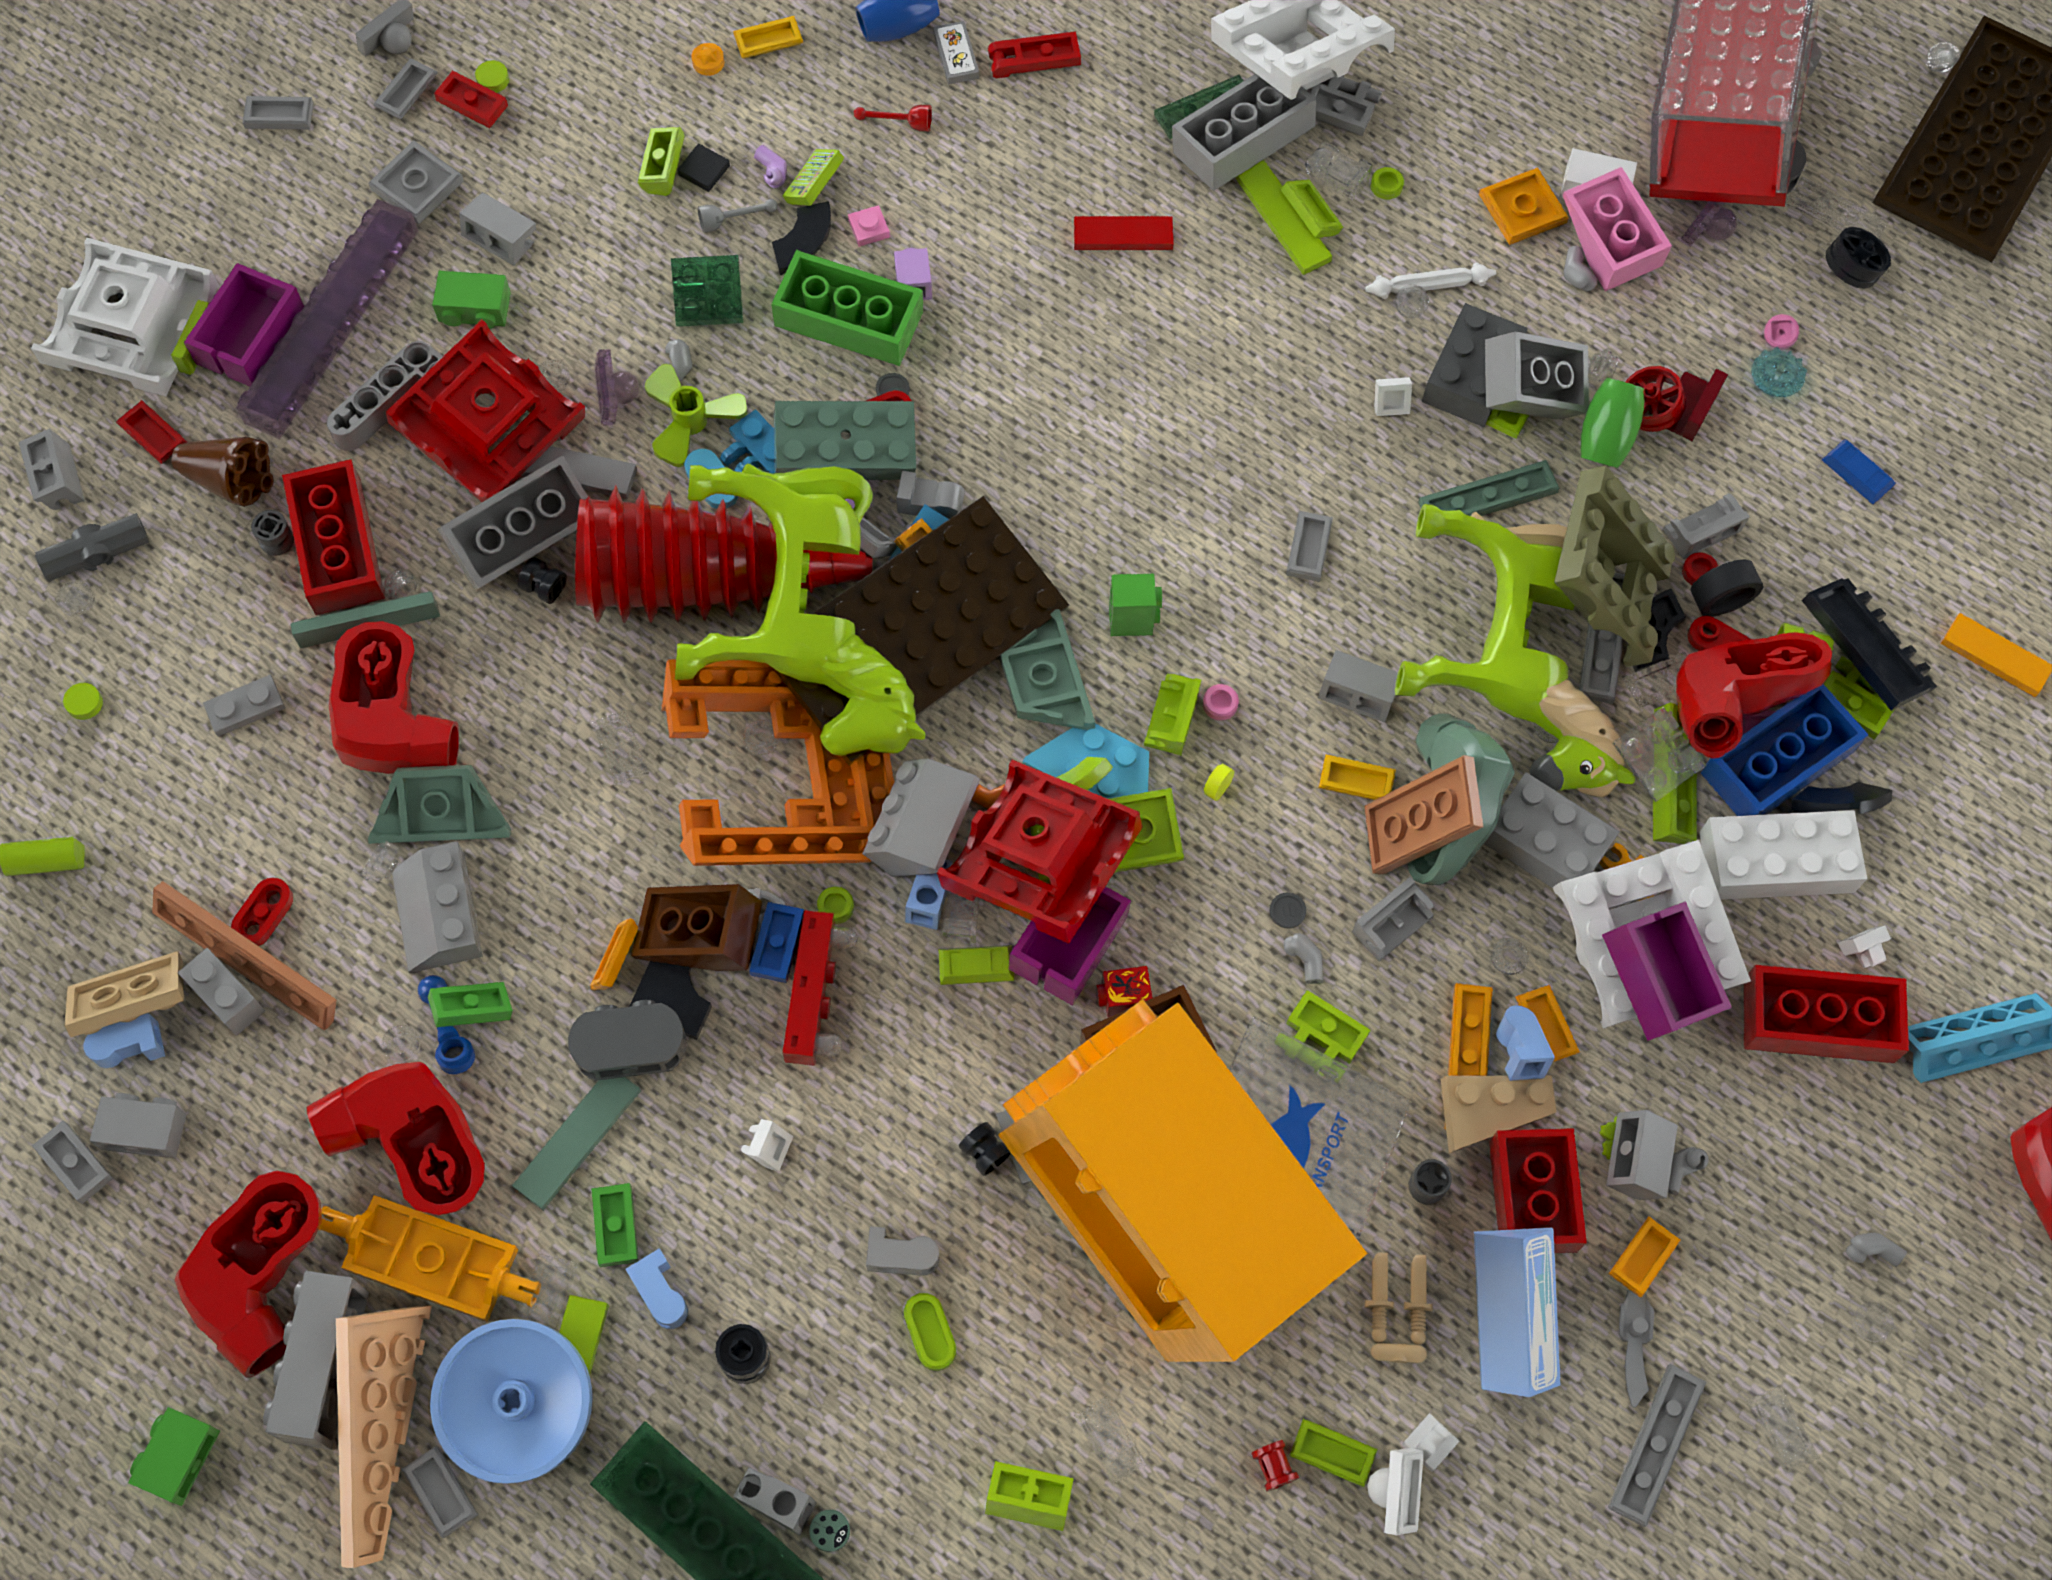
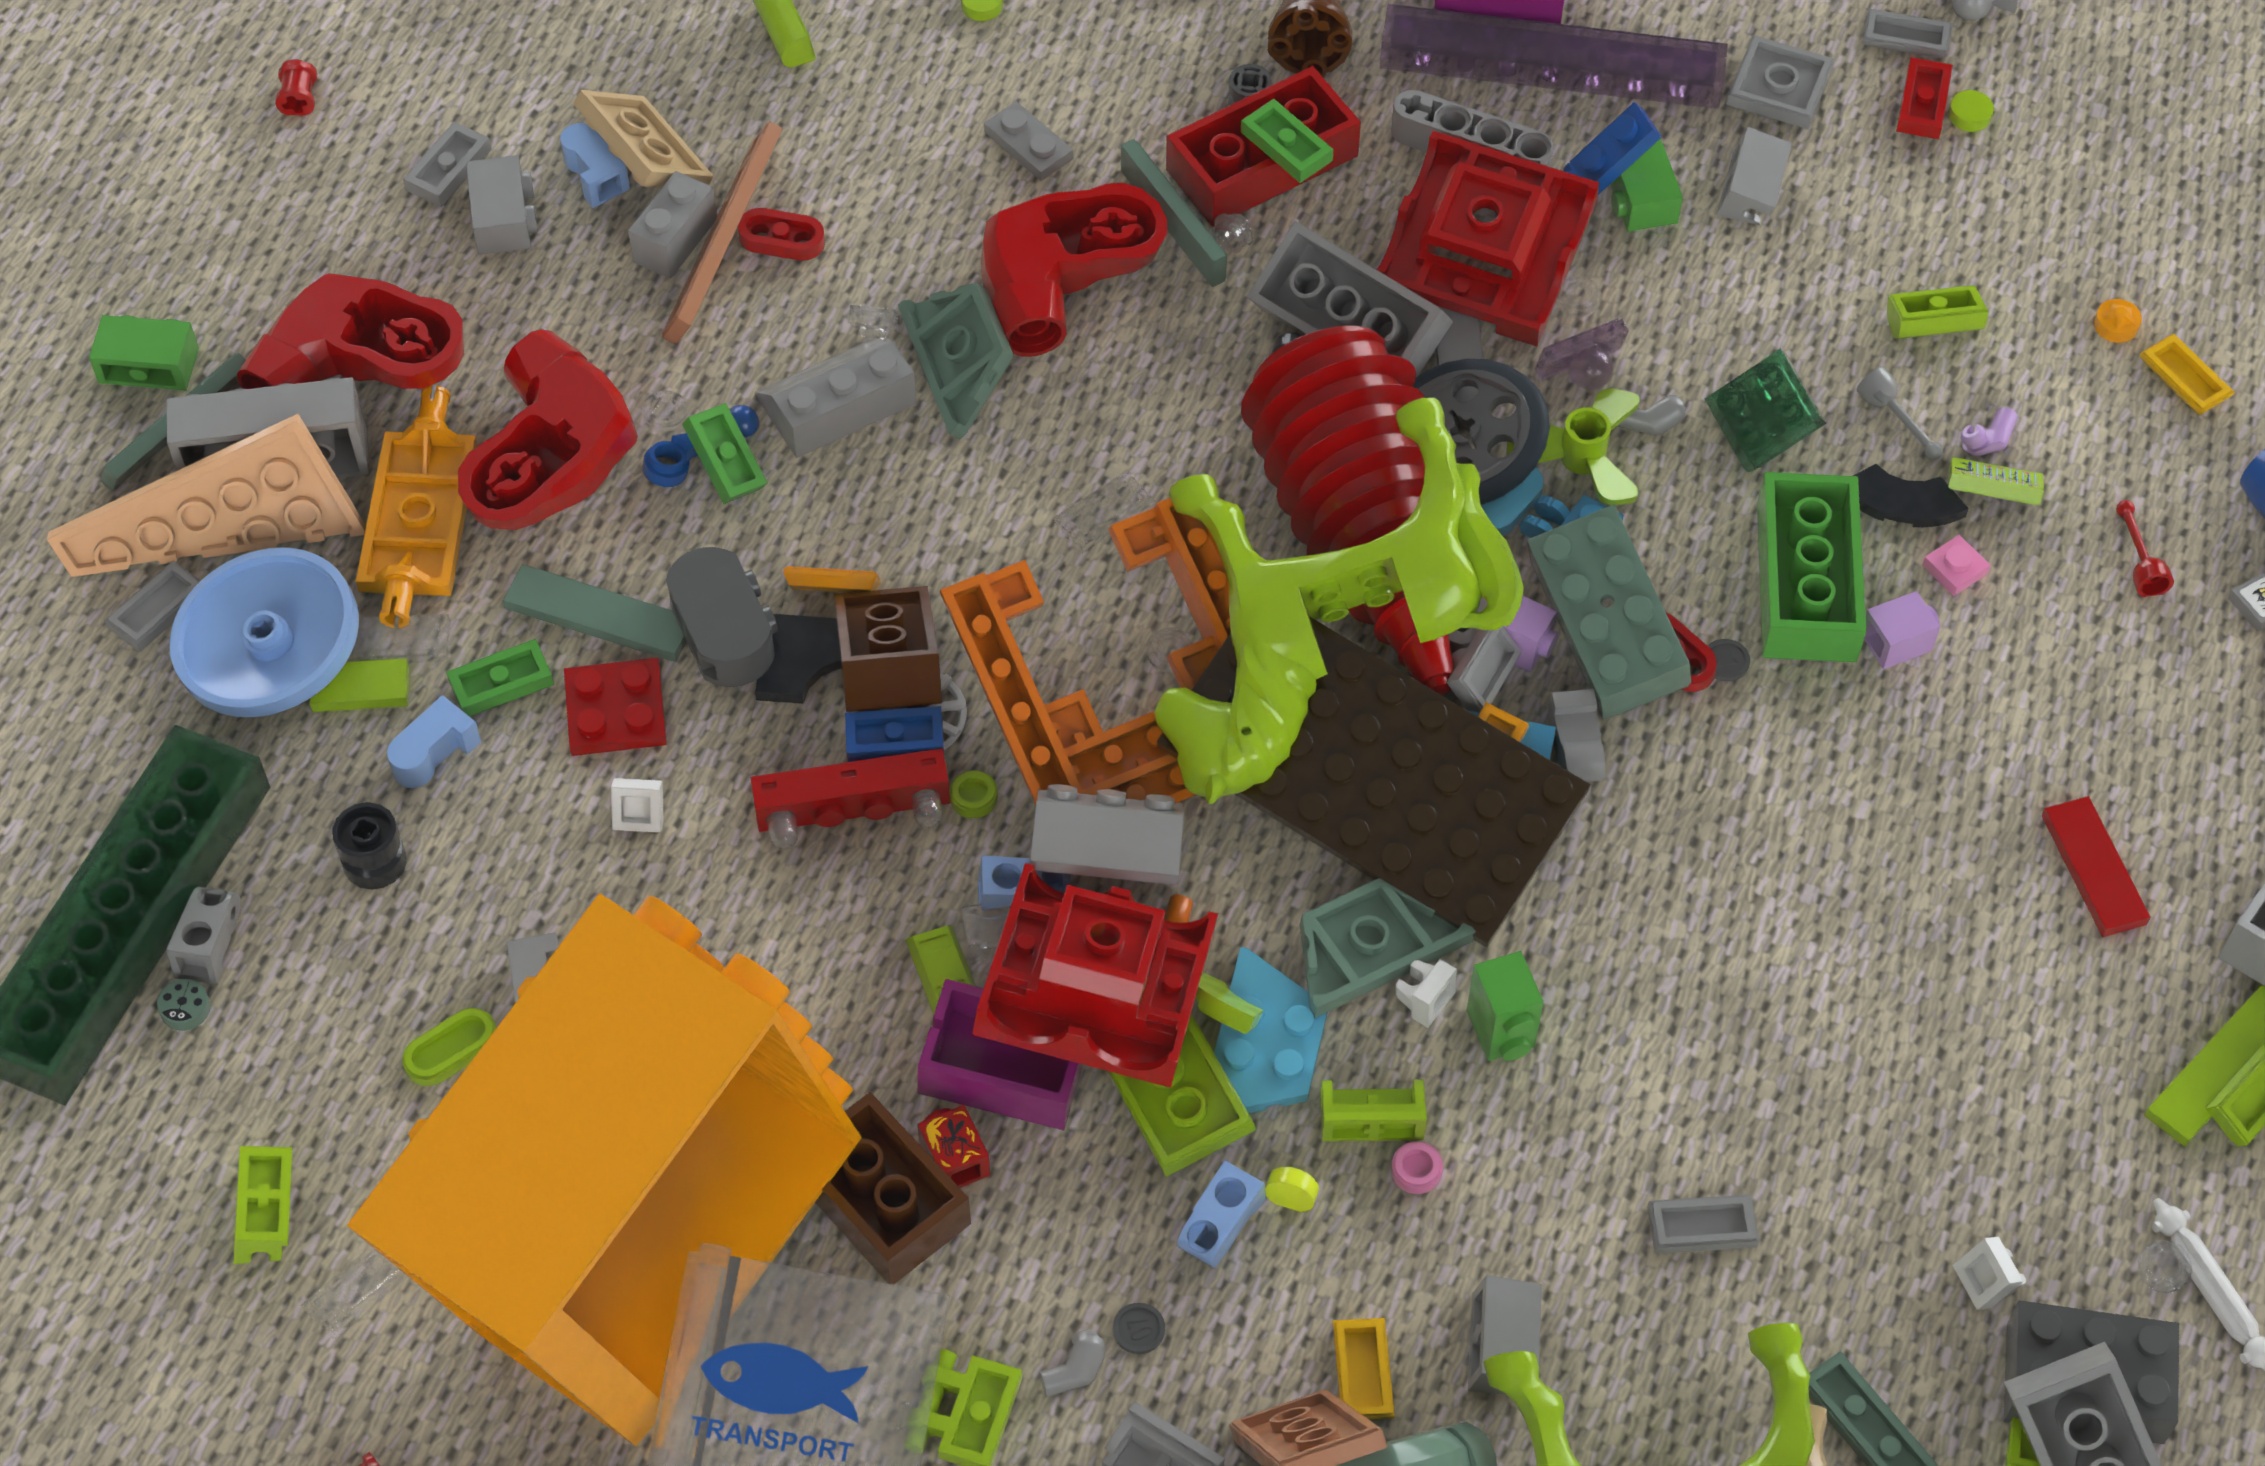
camera: 75 degrees right, 10 degrees down
black piece [677,143,730,192] -> none
none -> sand green tile [101,353,246,491]
none -> red plate [564,657,667,756]
none -> light blue leg [1177,1160,1266,1268]
none -> bright green plate [1241,99,1333,183]
none -> white tile [1396,959,1457,1028]
none -> dark grey wedge [1413,358,1550,505]
none -> blue hinge [1563,102,1661,195]

